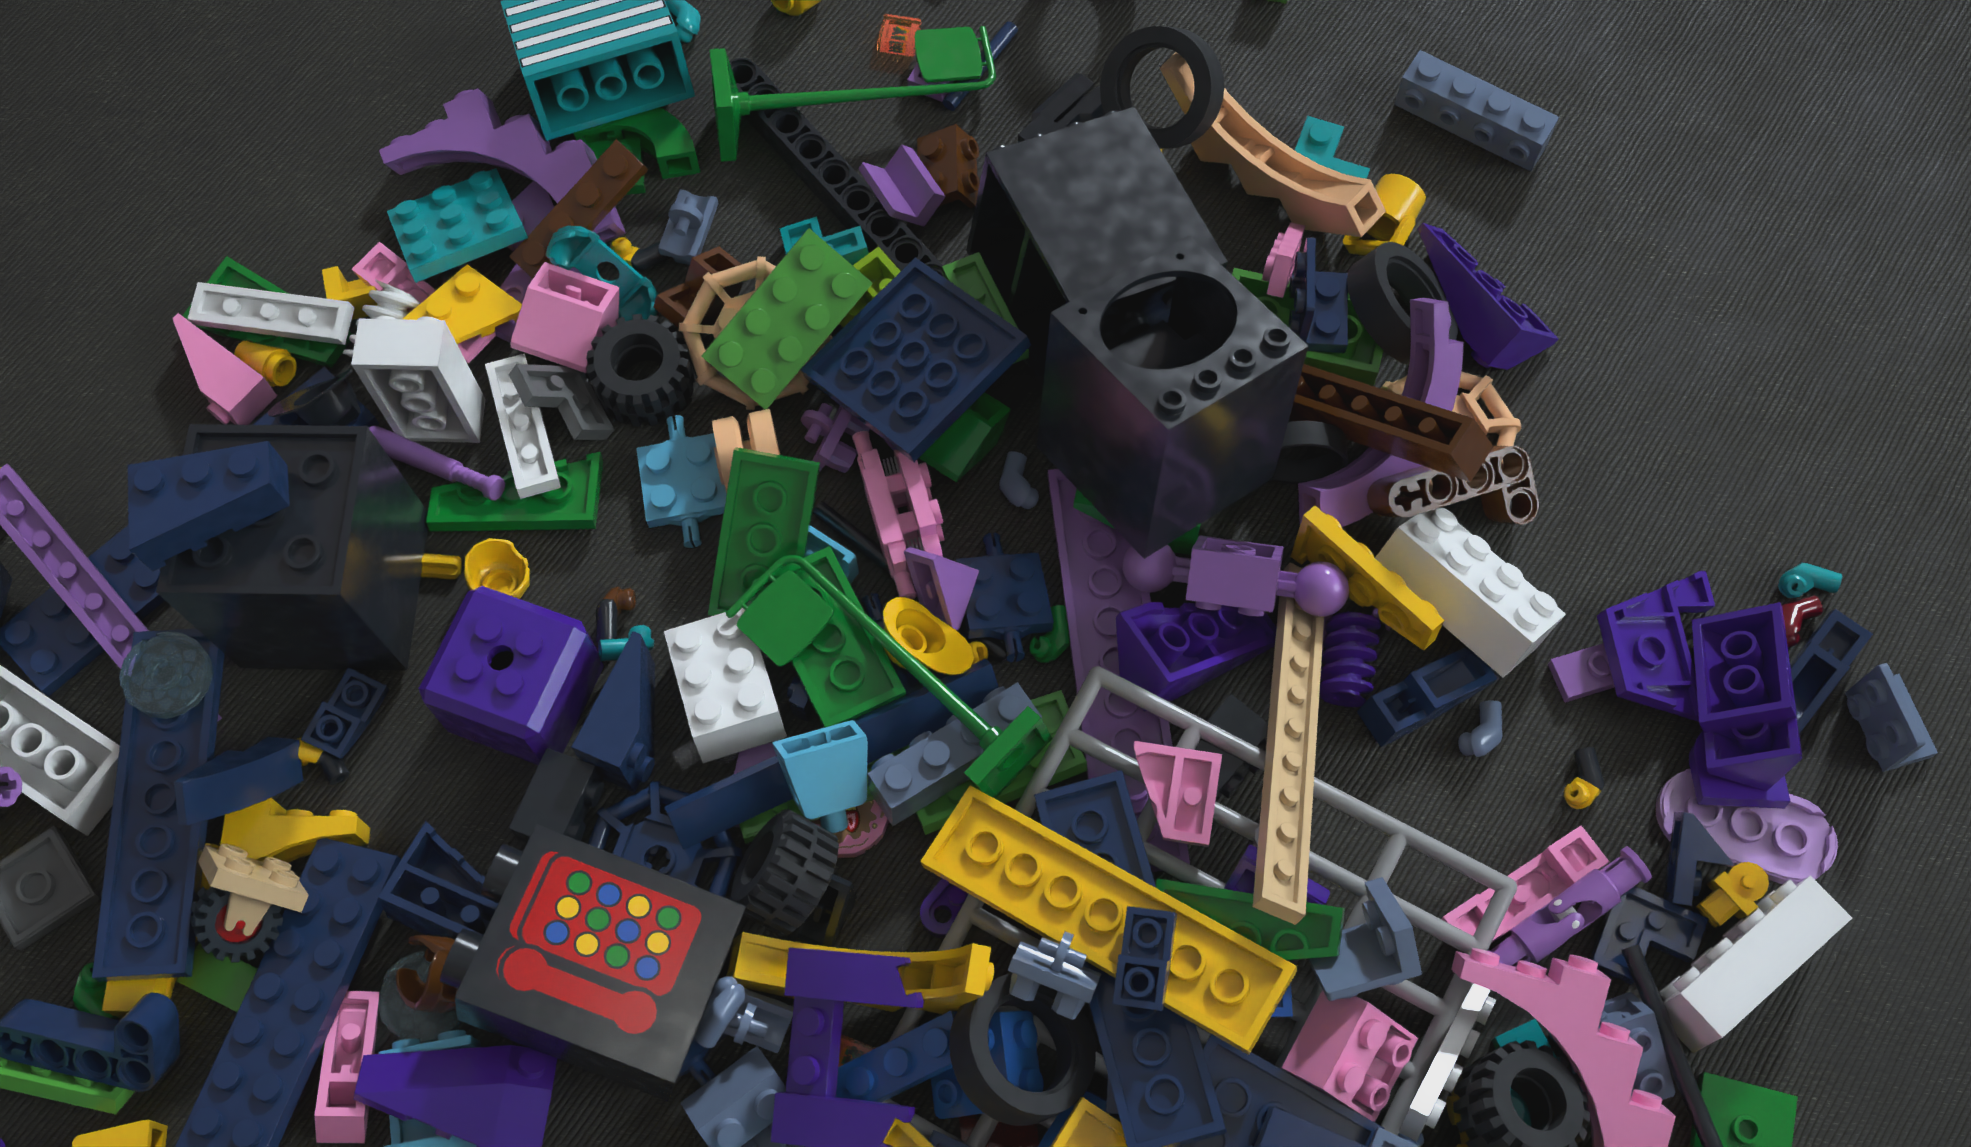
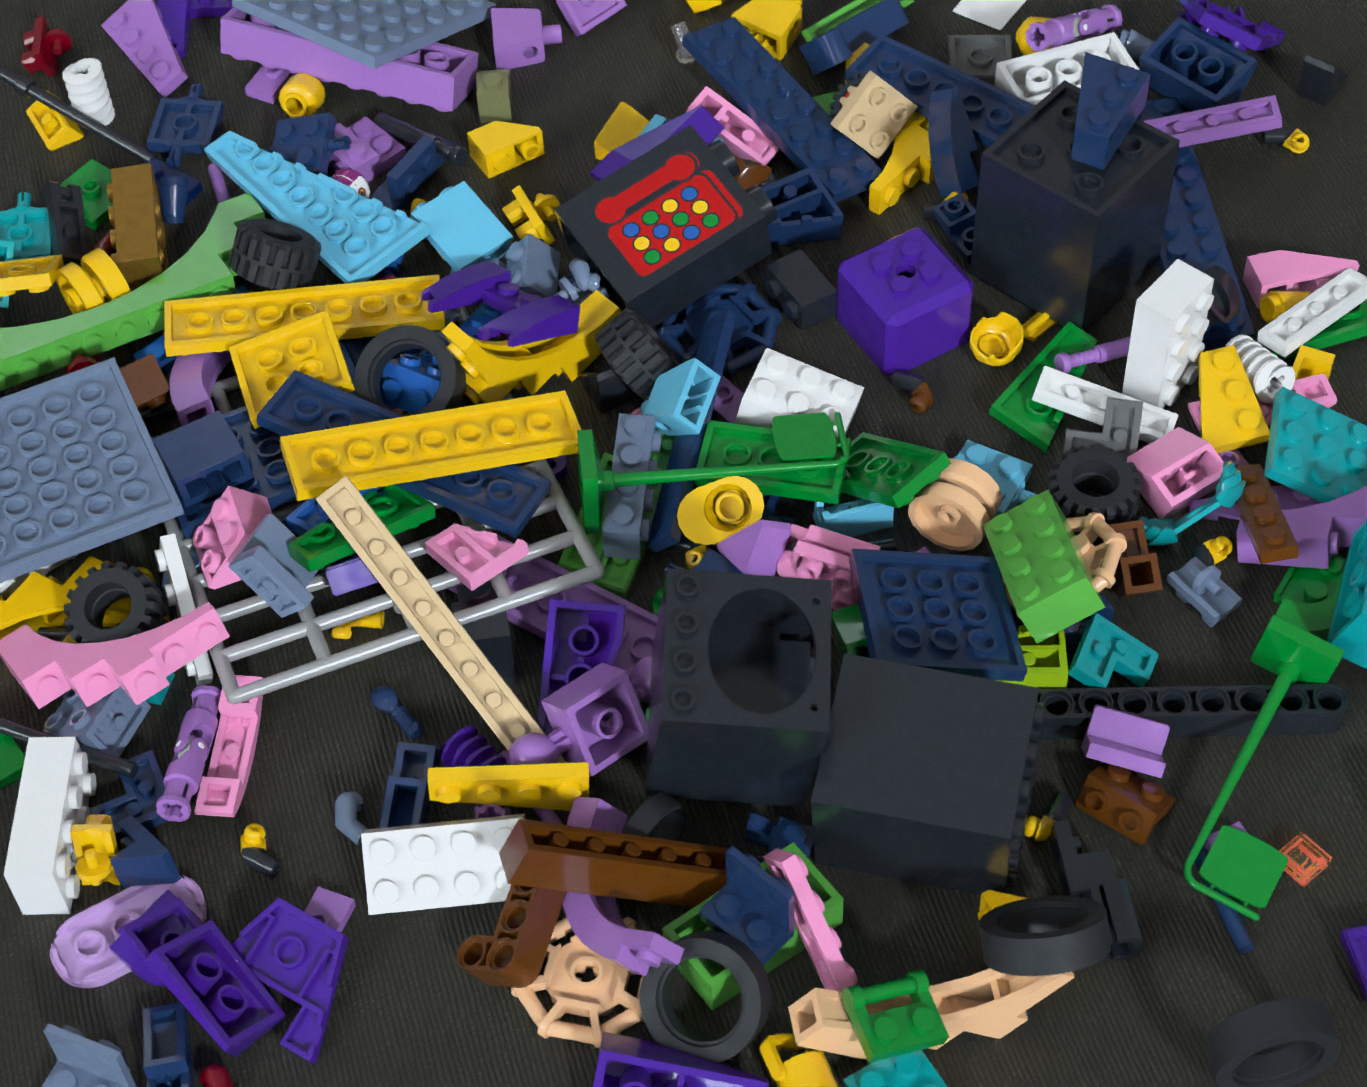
camera: 130 degrees right, 15 degrees down
dark blue slope [571,631,655,793] -> none
teal arm [598,625,654,661] -> none
sand blue hips [1008,931,1101,1019] -> none
dark blue slope [1113,906,1177,1011] -> none
none -> dark blue piece [370,685,424,739]
none -> green plate [842,969,949,1063]

